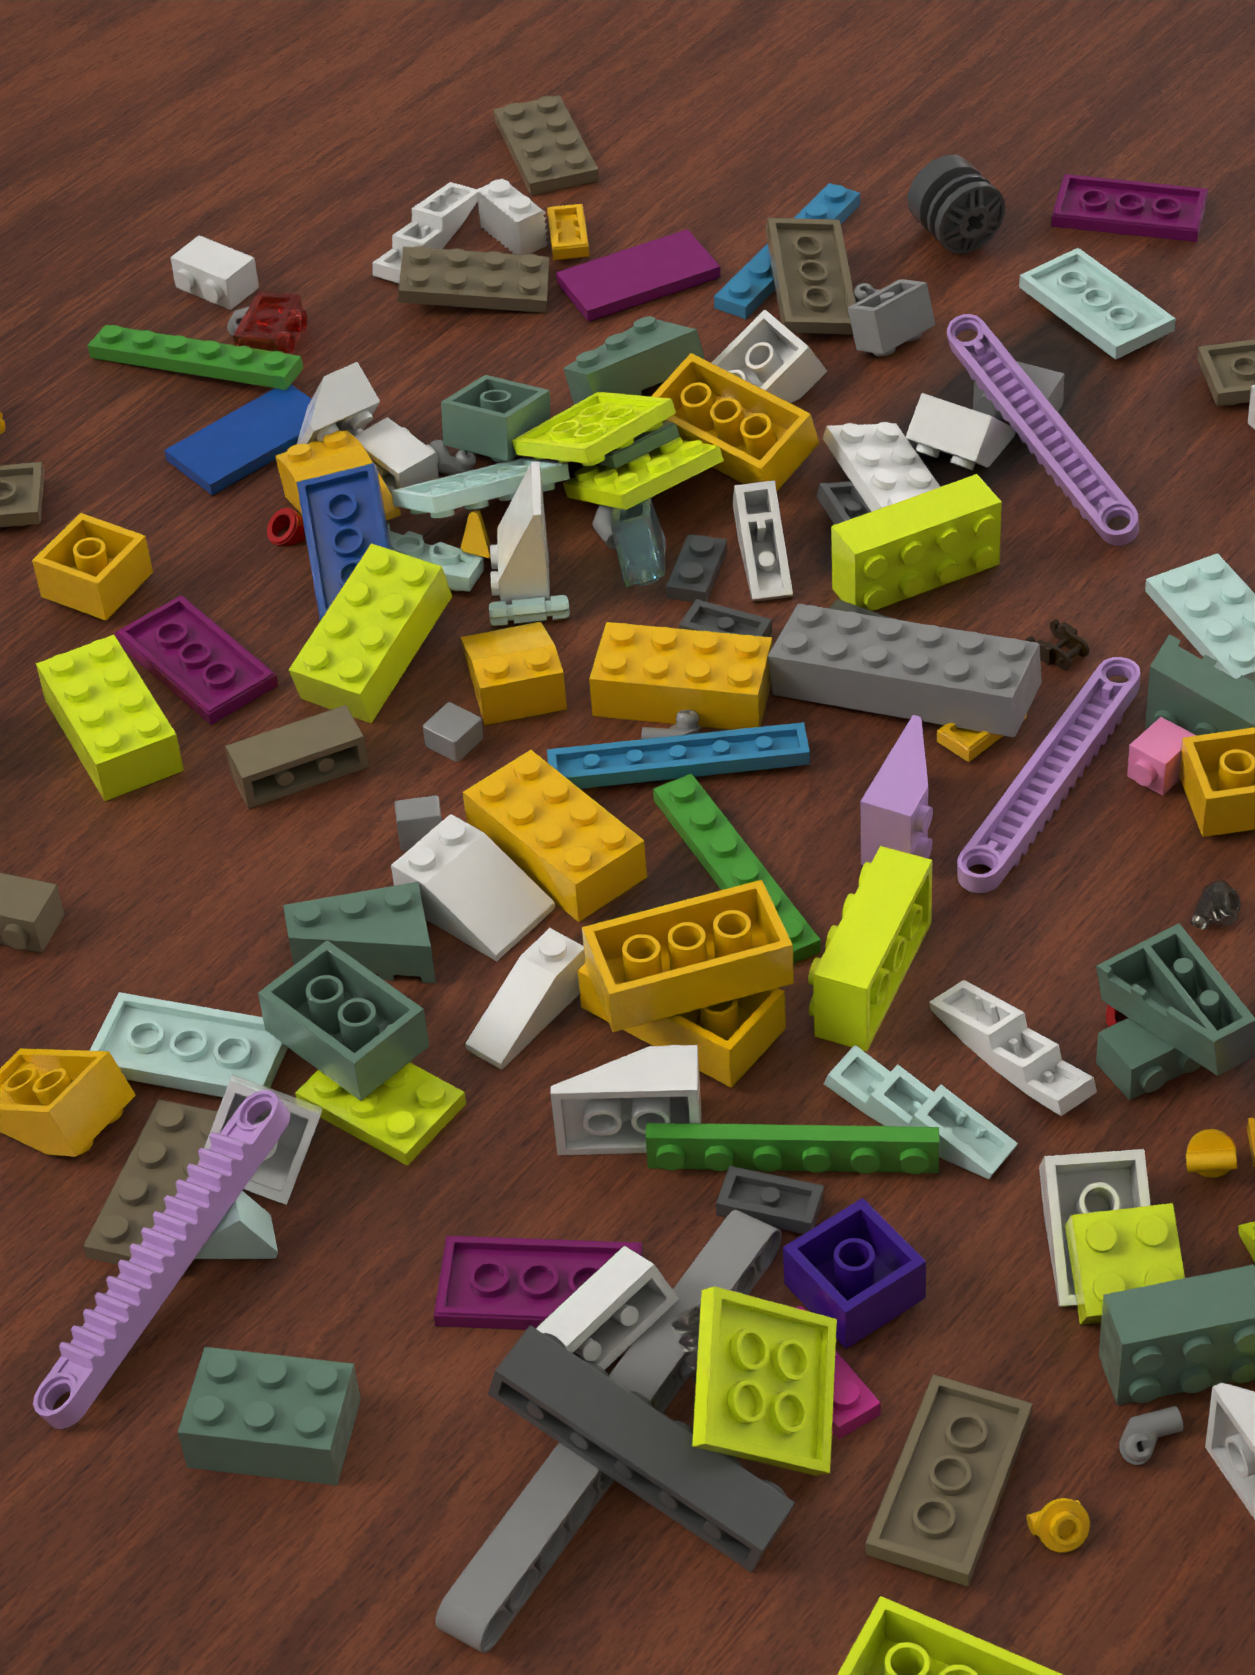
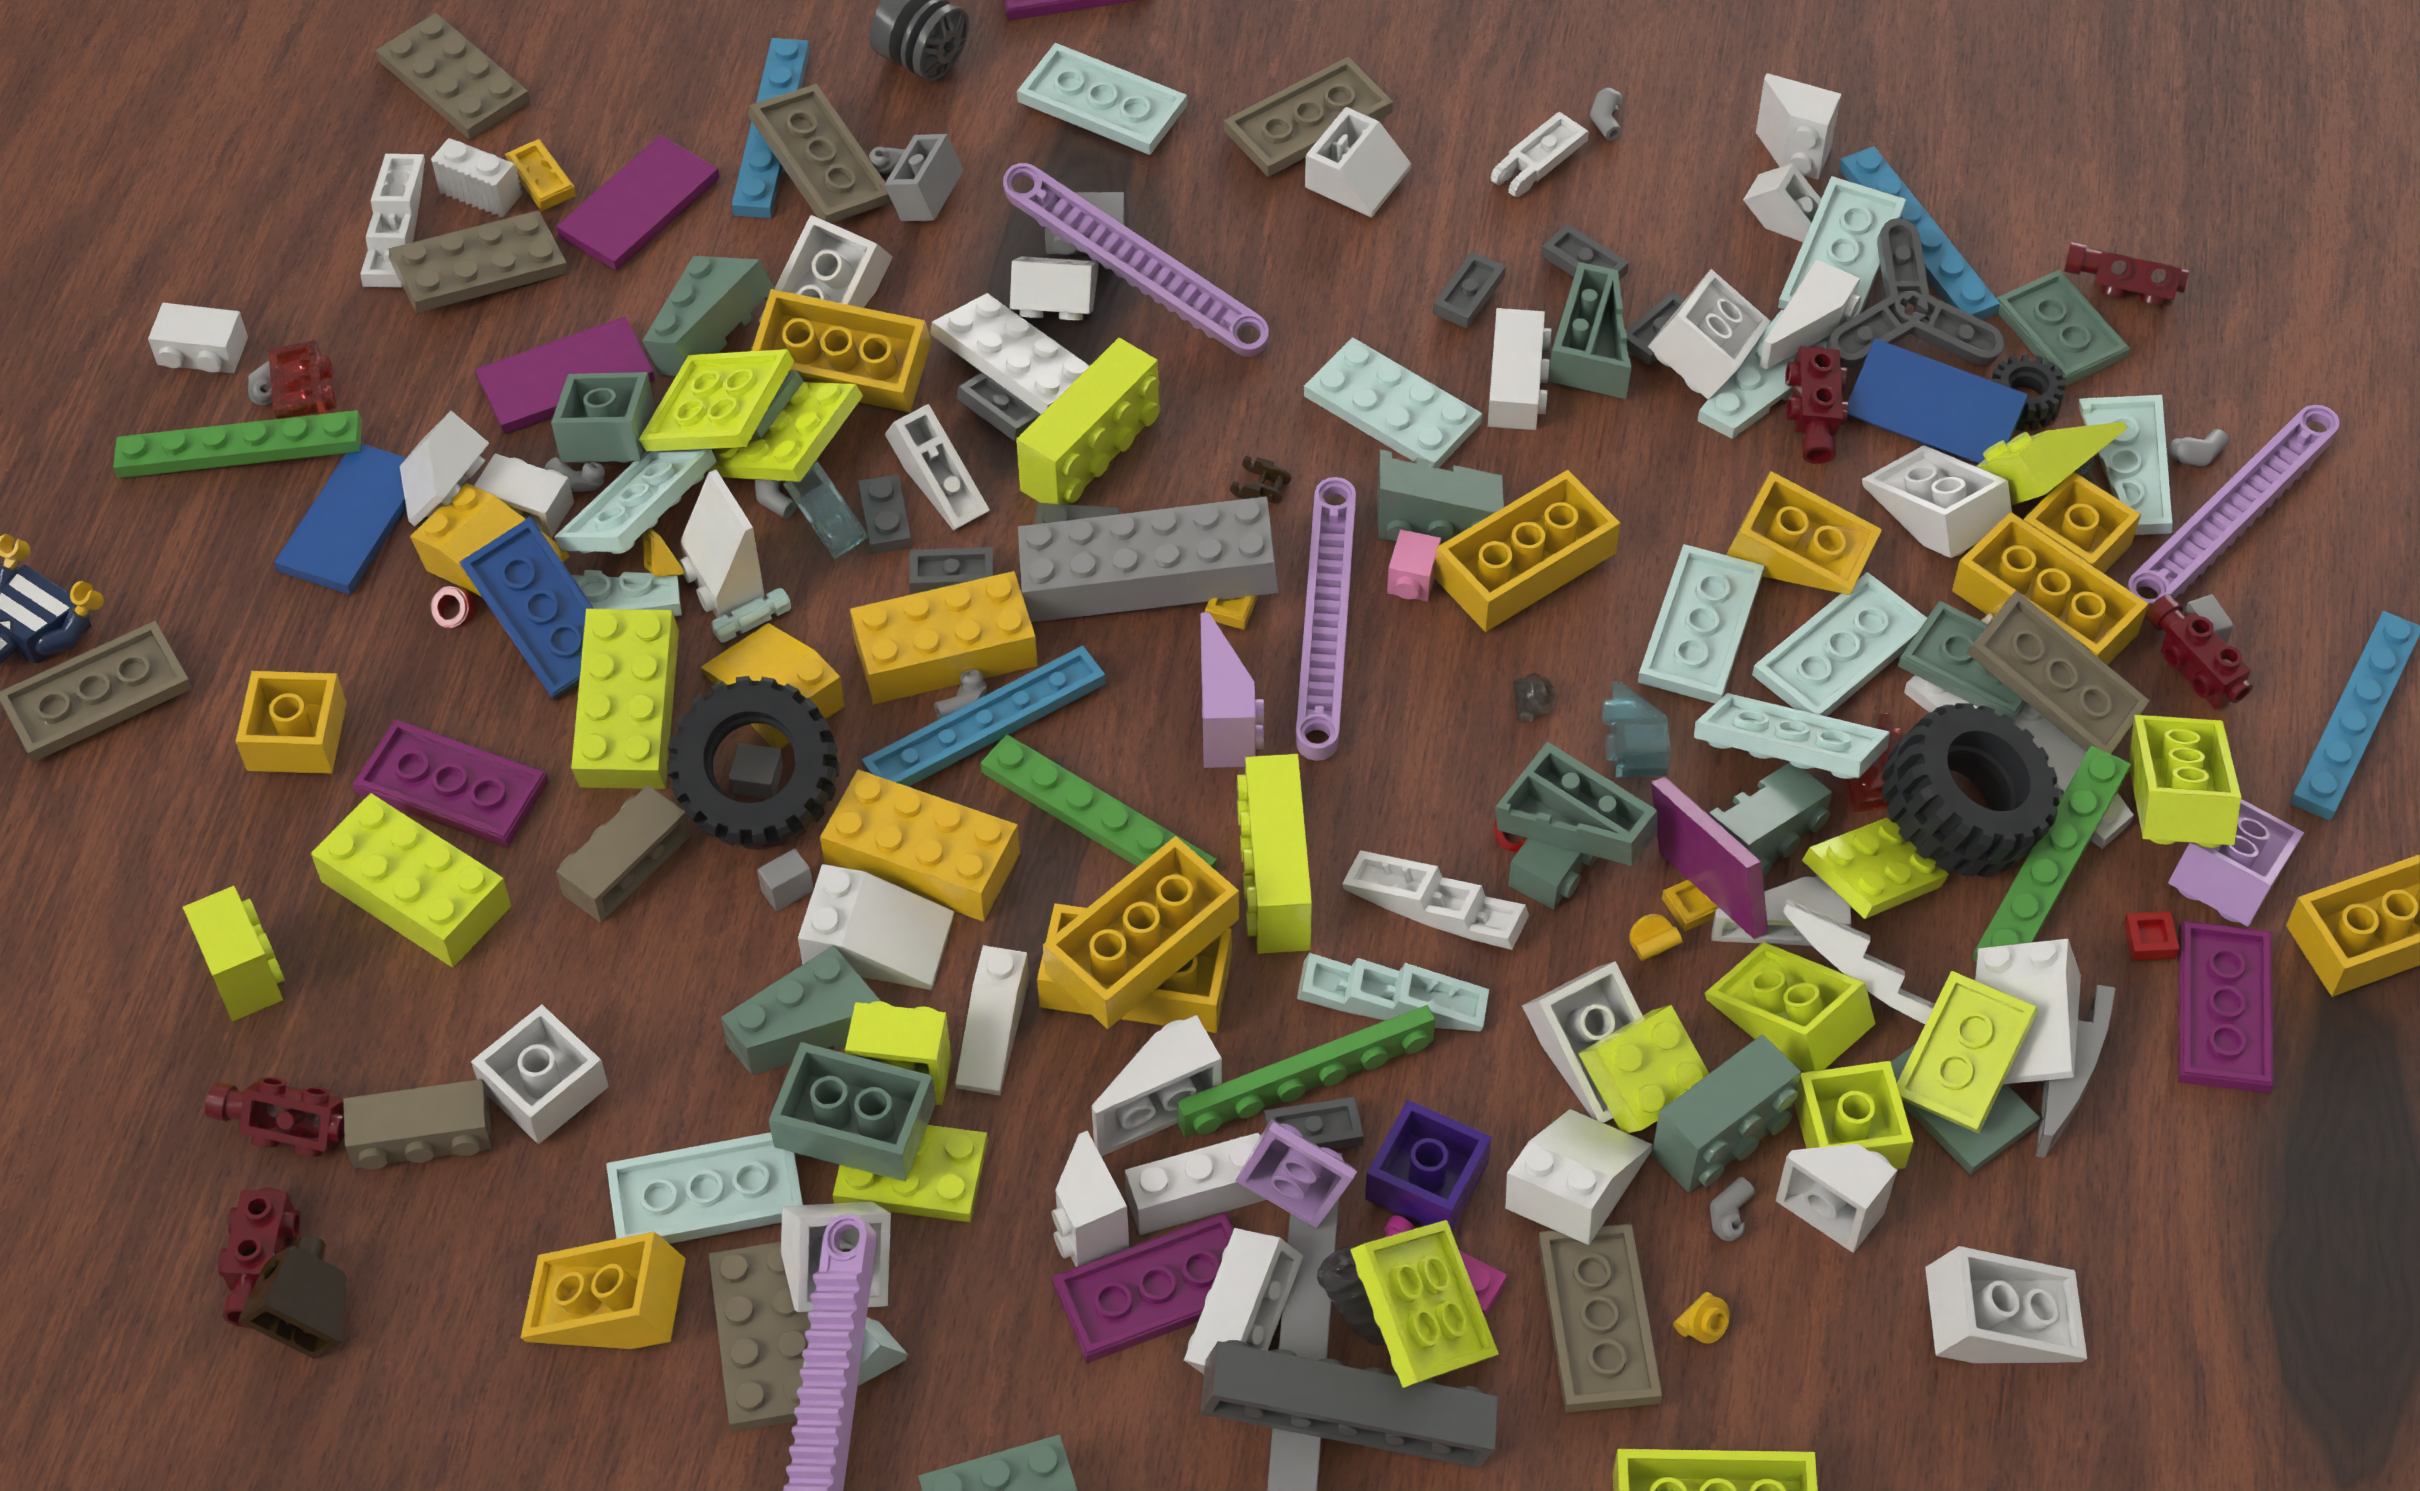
camera: 30 degrees left, 10 degrees up
none -> white brick [471,1004,609,1144]
none -> magenta tile [475,316,655,434]
none -> black tyre [667,676,840,849]
none -> neon yellow brick [845,1001,952,1105]
none -> white slope [1052,1131,1129,1267]
none -> white brick [1125,1132,1267,1236]
none -> lavender slope [1235,1119,1357,1229]
none -> white slope [1505,1109,1653,1245]

